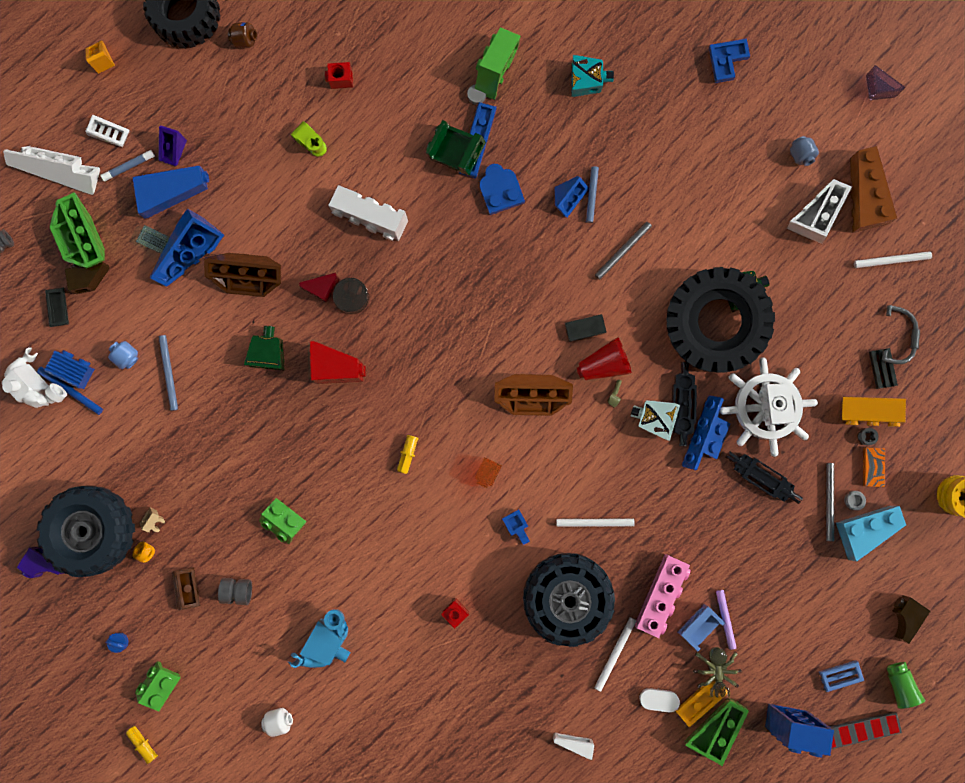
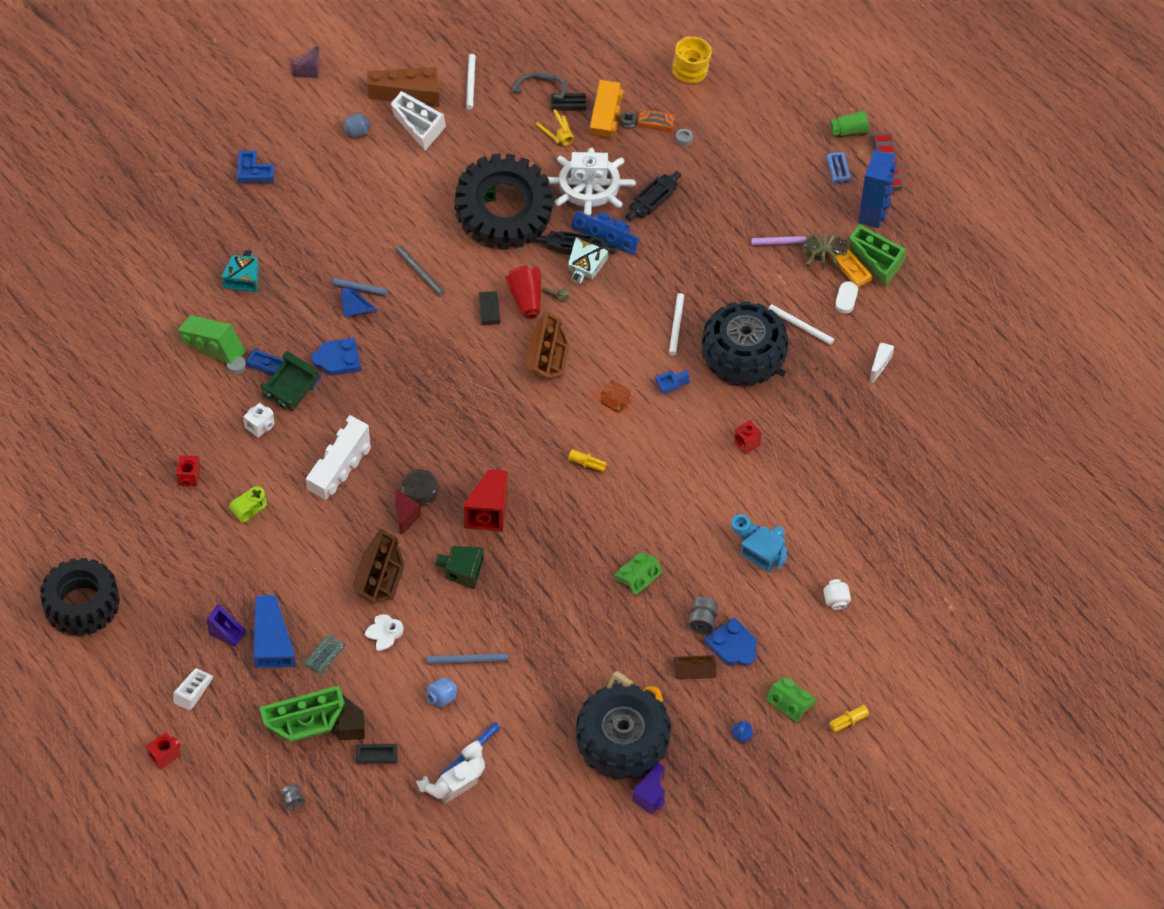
camera: 90 degrees left, 30 degrees down
white wedge [3,146,100,195] -> none
blue brick [44,350,95,389] -> none
light orange slope [85,40,115,74] -> none
sand blue bar [101,150,155,182] -> none
blue wedge [150,209,224,287] -> none
reddish brown head [228,22,258,48] -> none
bright pink brick [634,554,690,638] -> none
medium blue panel [678,604,725,651] -> none
flat silver bar [826,463,834,541] -> none
medium azure wedge [836,506,906,562] -> none
dark brown arch [892,595,931,644] -> none
none -> red brick [146,732,180,769]
none -> white brick [243,403,274,438]
none -> white plate [364,614,404,651]
none -> yellow plant [536,109,574,146]
none -> blue plate [704,617,757,666]

